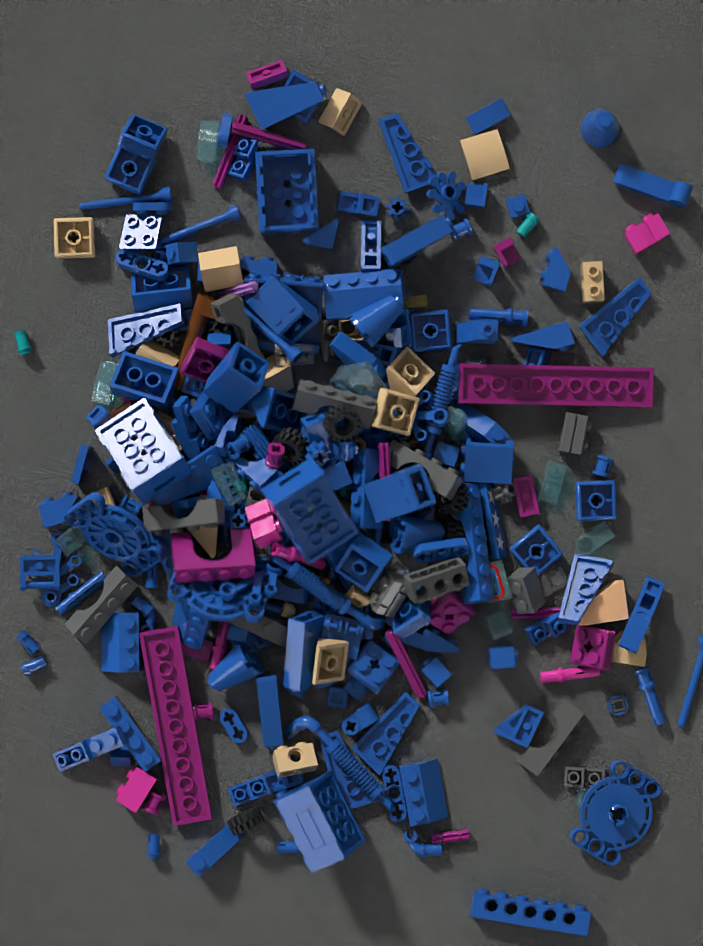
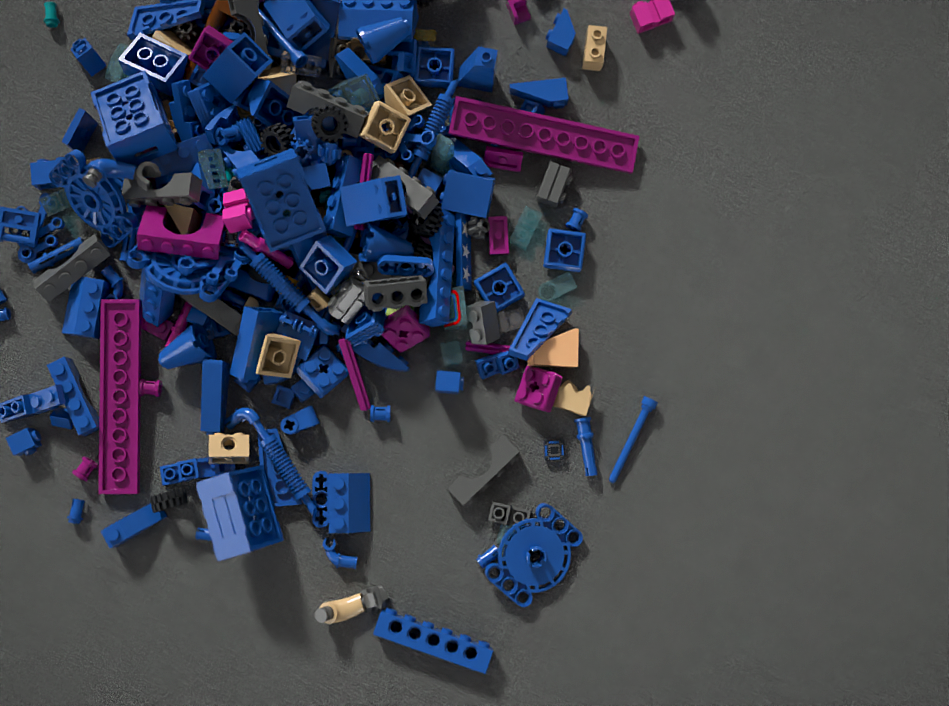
camera: 10 degrees right, 5 degrees down
dark pink brick [116,765,158,813] -> none
blue beam [220,708,248,743] -> none
magenta bush [265,443,285,469] -> none
blue wing [351,691,420,775] -> none
blue brick [421,656,452,688] -> none
magenta axle [431,829,470,844] -> none
blue pin [469,307,528,327] -> none
blue panel [473,256,500,286] -> none
blue wing [493,704,544,748] -> none
dark pink pin [540,666,600,683] -> none
blue wing [578,277,652,357] -> none
blue slope [618,576,665,654] -> none
none -> blue brick [6,428,42,456]
none -> blue slope [70,38,107,76]
none -> piece [82,159,161,191]
none -> piece [315,585,388,624]
none -> blue pin [476,545,498,568]
none -> magenta plate [484,146,523,172]

